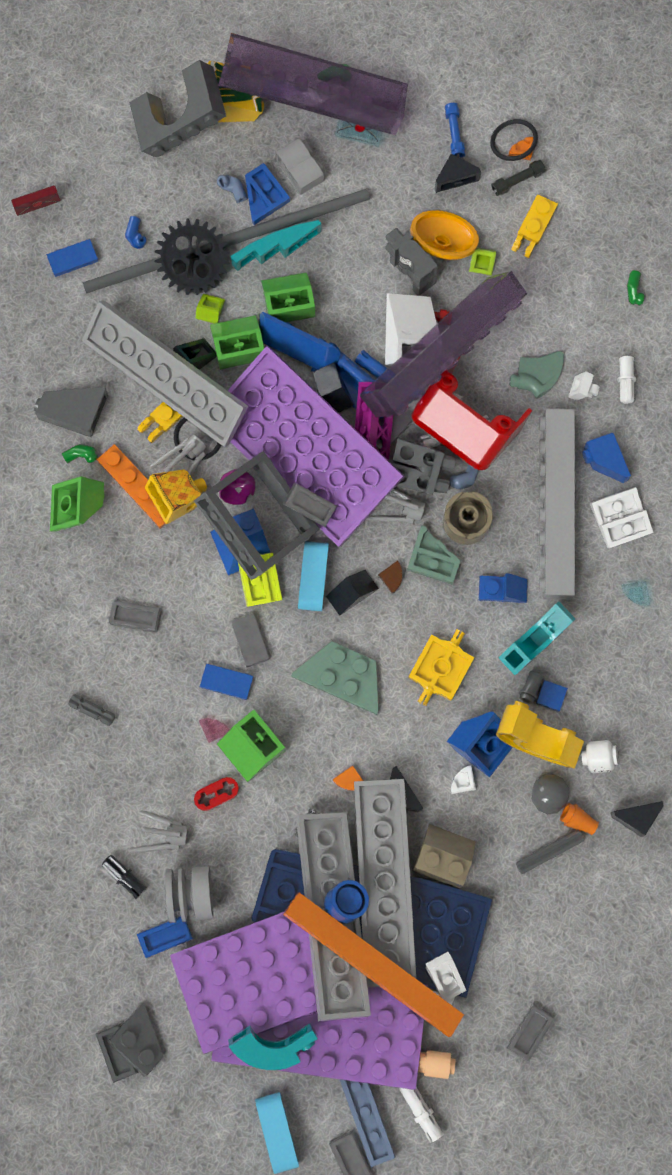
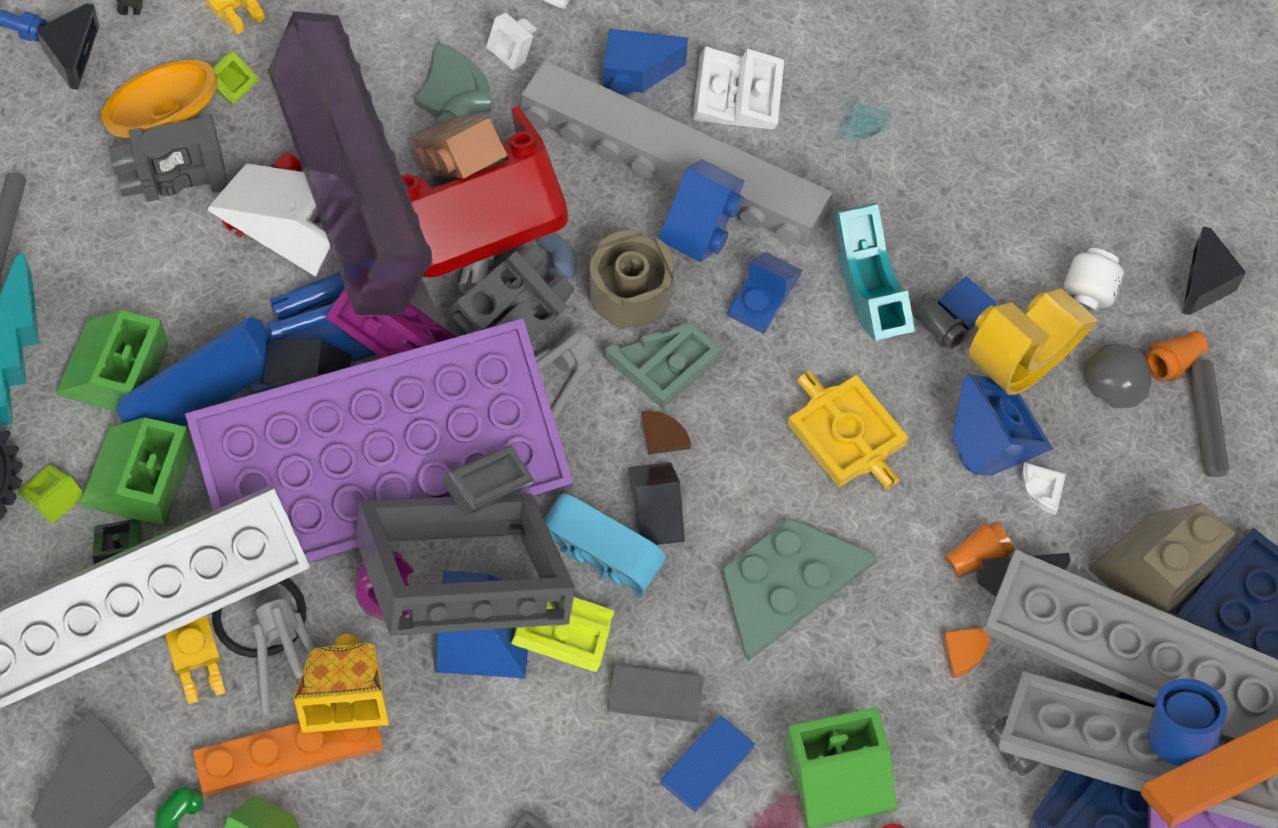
camera: 65 degrees left, 15 degrees down
none -> nougat brick [412,117,507,178]
none -> blue brick [658,159,745,262]
none -> orange cone [945,521,1014,578]

